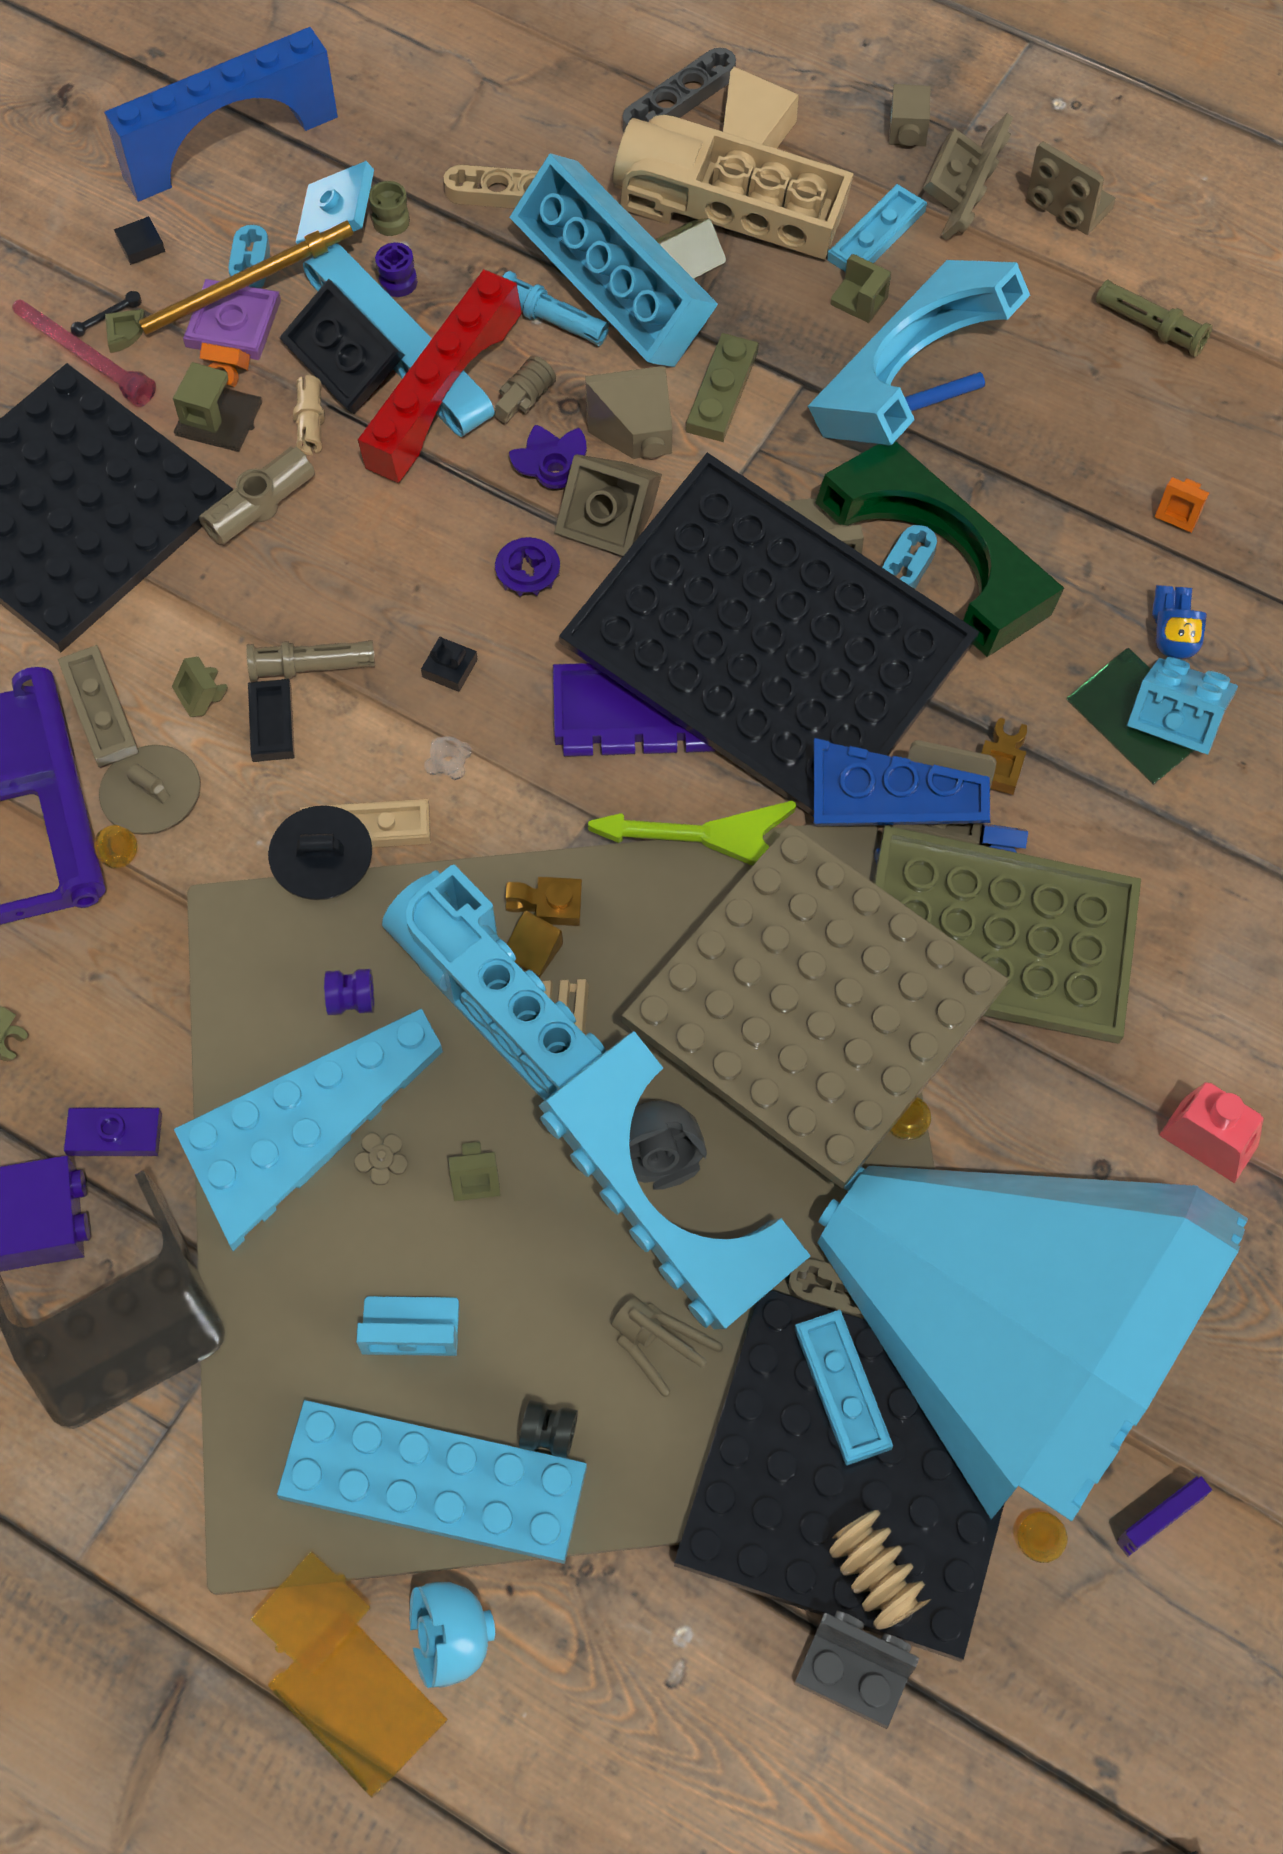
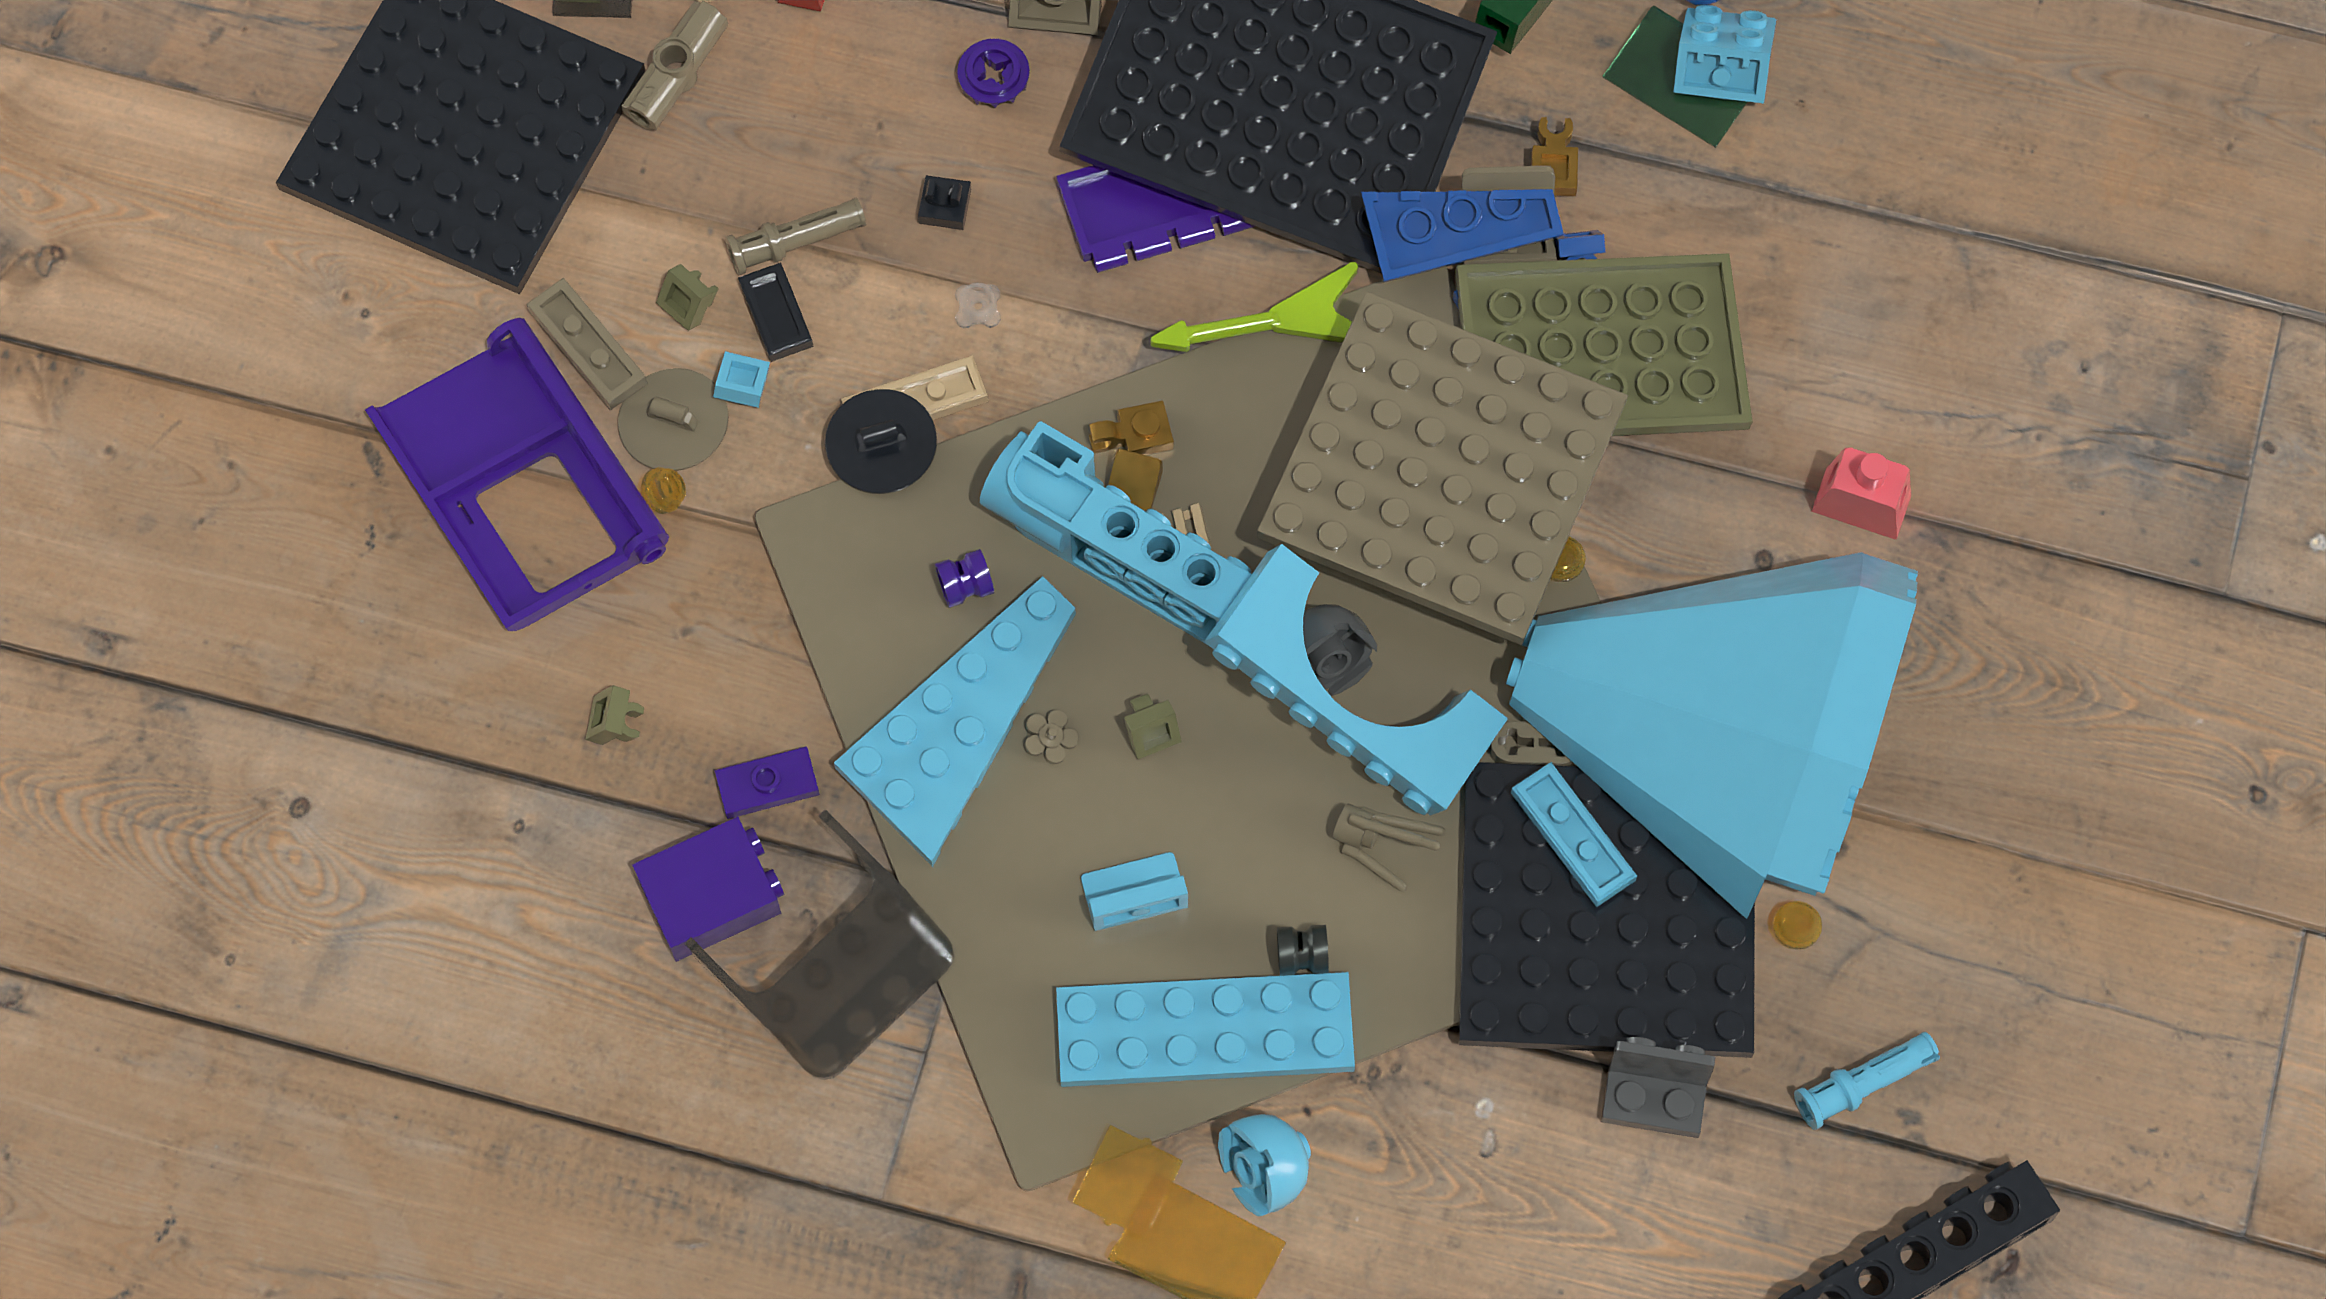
camera: 15 degrees left, 5 degrees up
tan piece [829,1510,930,1630] -> none
dark purple tile [1117,1476,1212,1557] -> none
none -> medium azure plate [713,351,770,408]
none -> medium azure pin [1794,1032,1940,1130]

